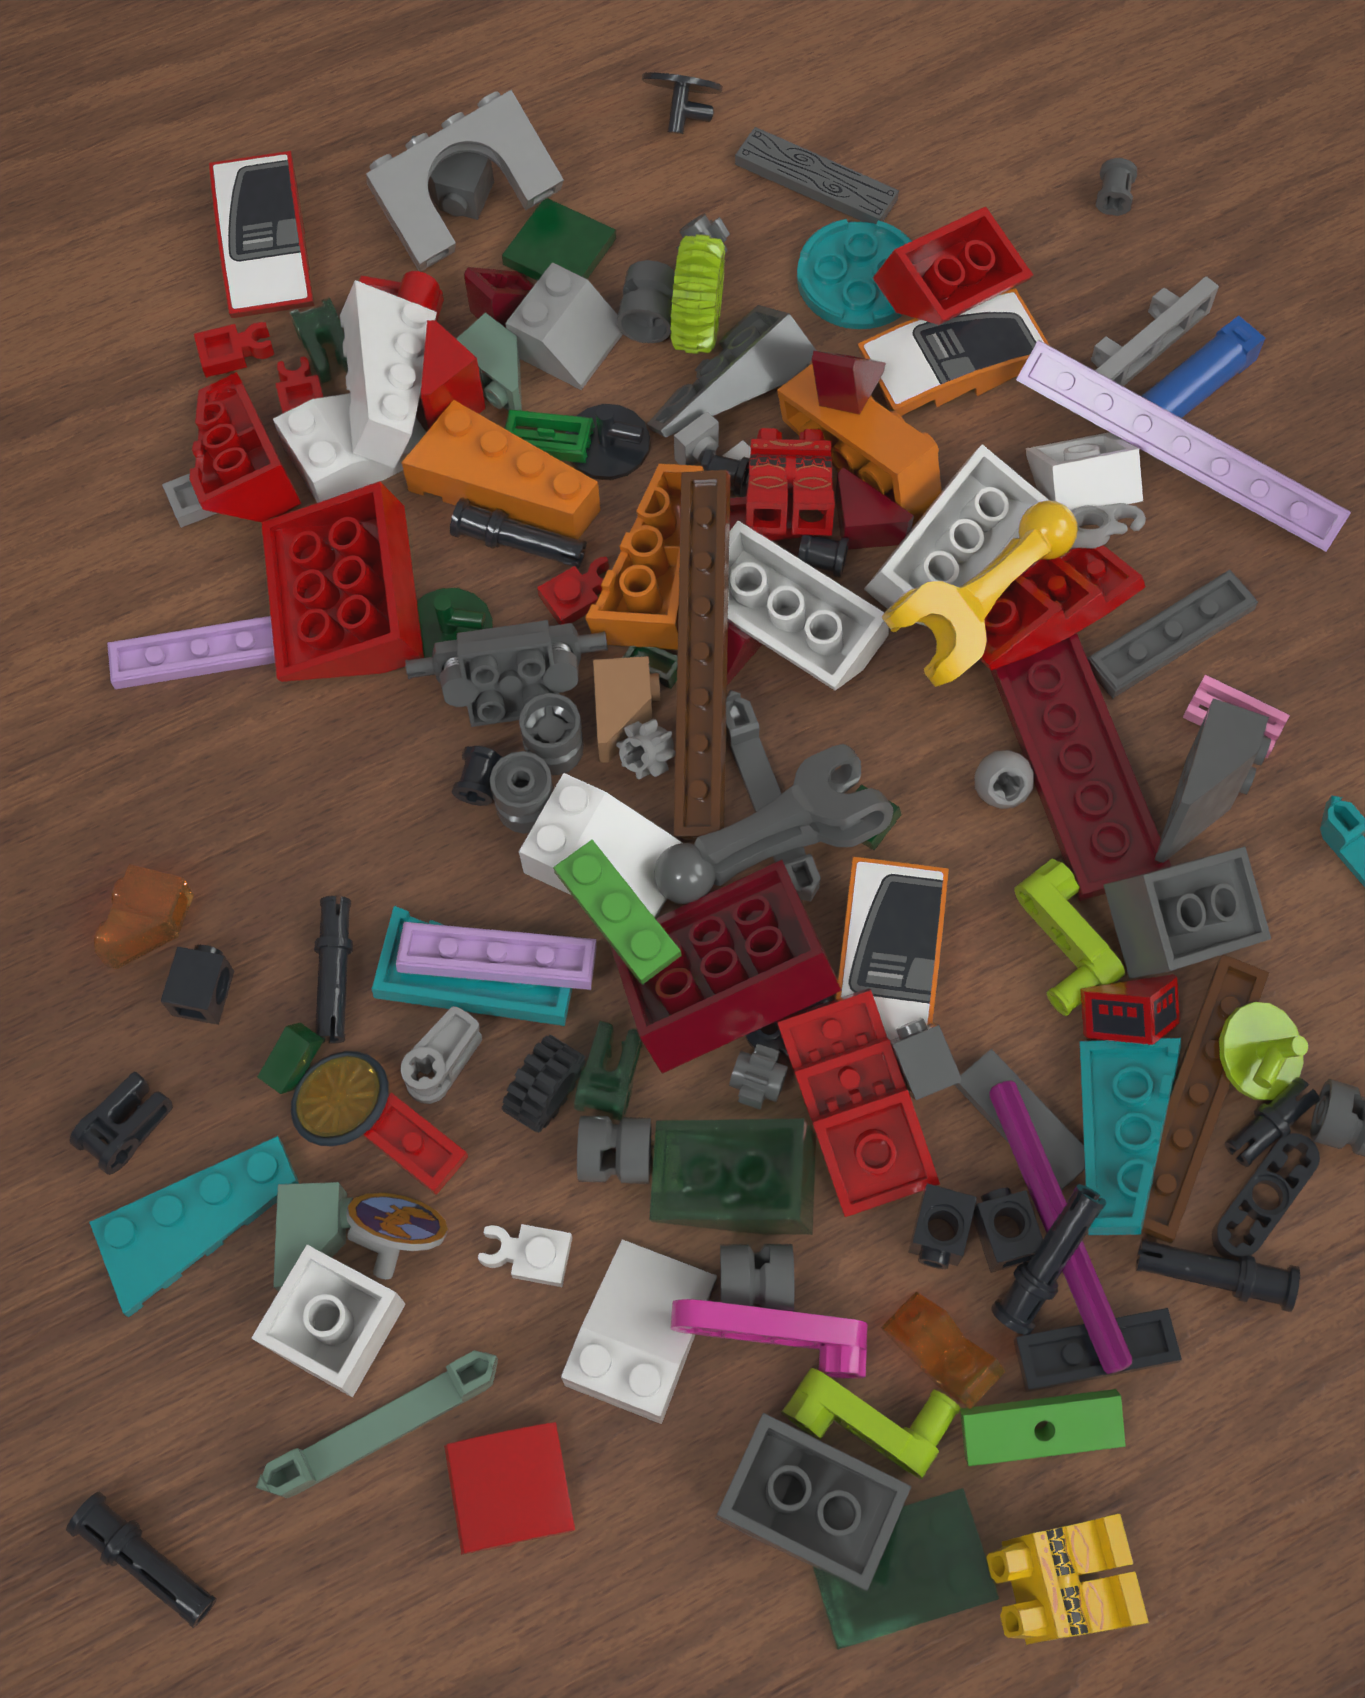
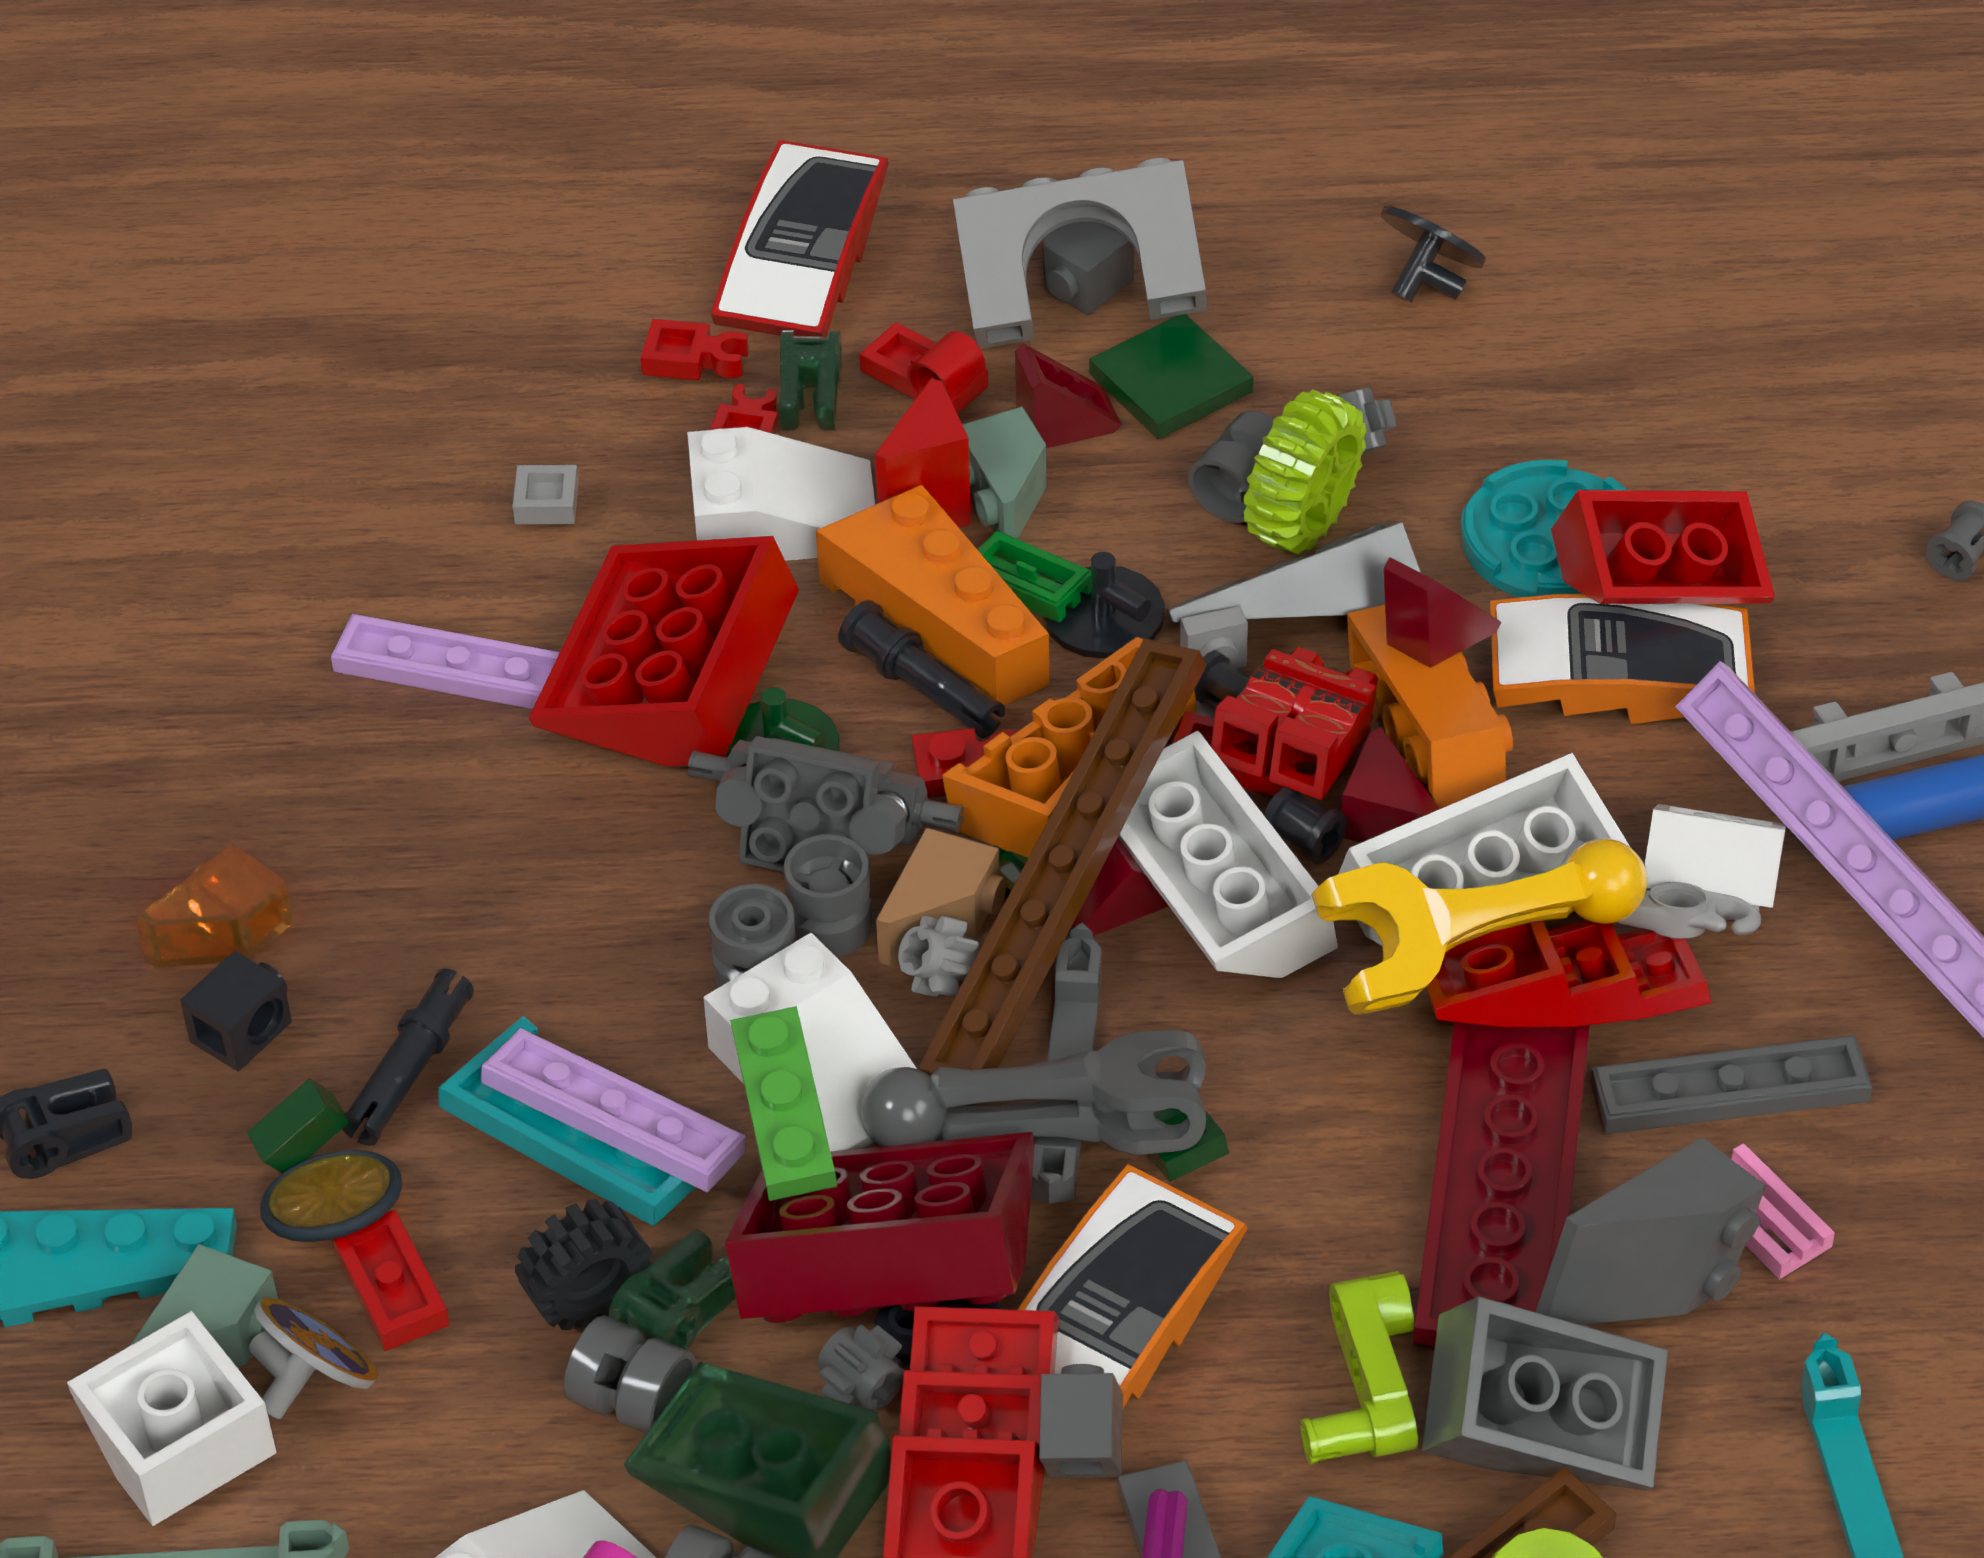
camera: 25 degrees right, 20 degrees down
red wedge [189,372,302,522] -> none
white wedge [340,280,437,468] -> none
light grey piece [401,1006,482,1104] -> none
black bush [452,746,502,806] -> none
white plate [478,1224,572,1287] -> none
light grey slope [506,262,623,390] -> none
dark grey tile [735,127,899,224] -> none
light grey piece [974,750,1034,809] -> none
red slope [1081,974,1180,1045] -> none

